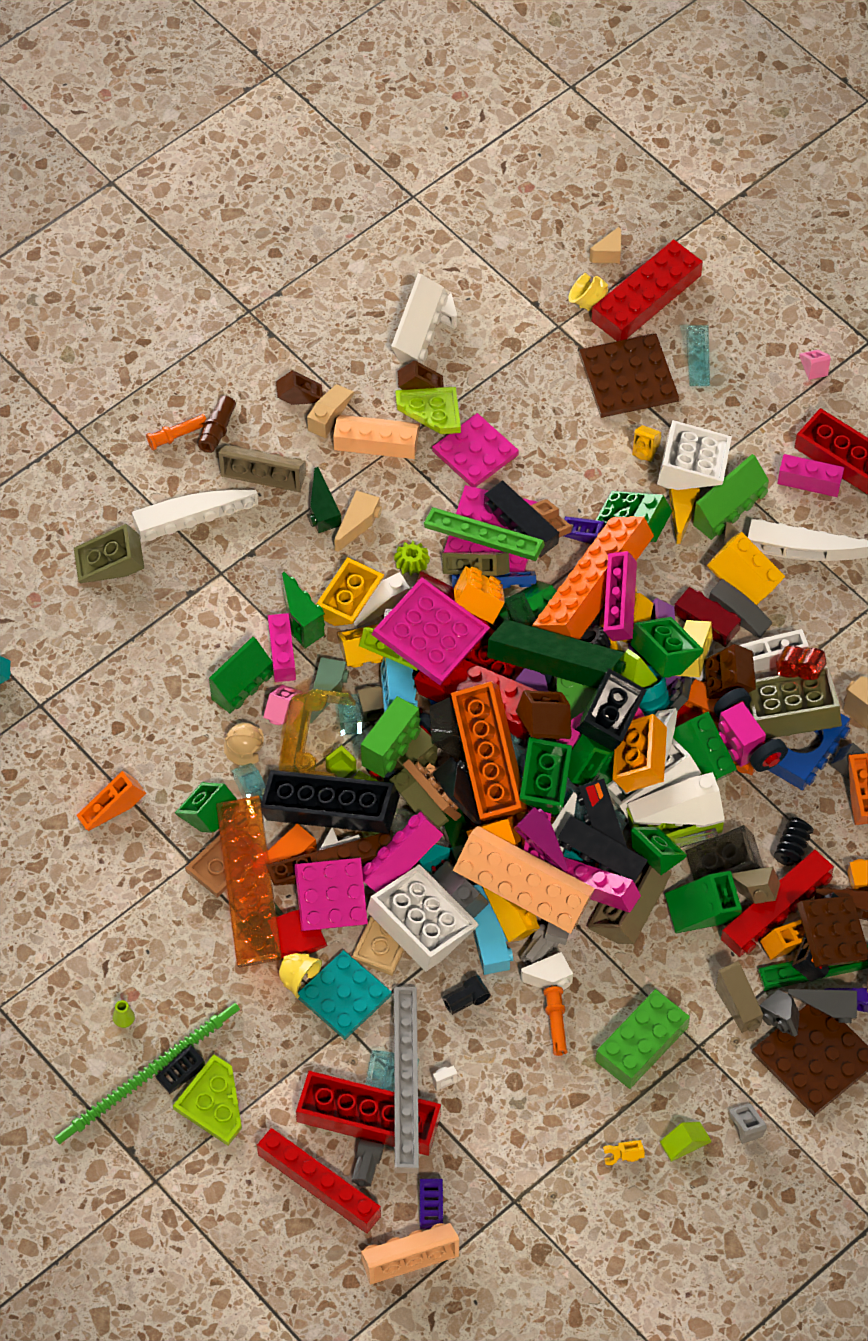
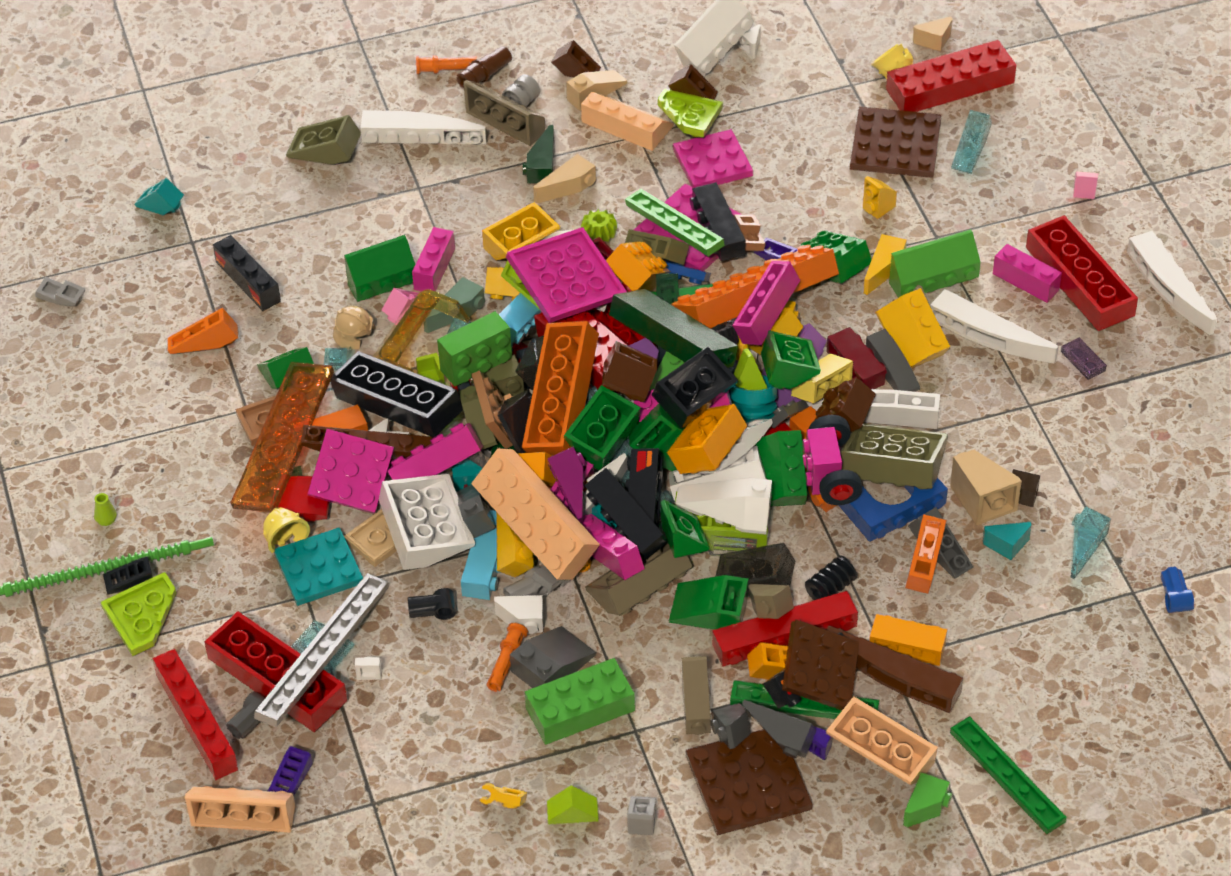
camera: 25 degrees right, 10 degrees down
green slope [282,571,325,649] -> none
white slope [657,420,732,490] -> none
clear red brick [776,646,827,680] -> none
none -> black brick [213,235,281,311]
none -> light grey wheel [502,74,541,107]
none -> dark grey slope [510,626,596,688]

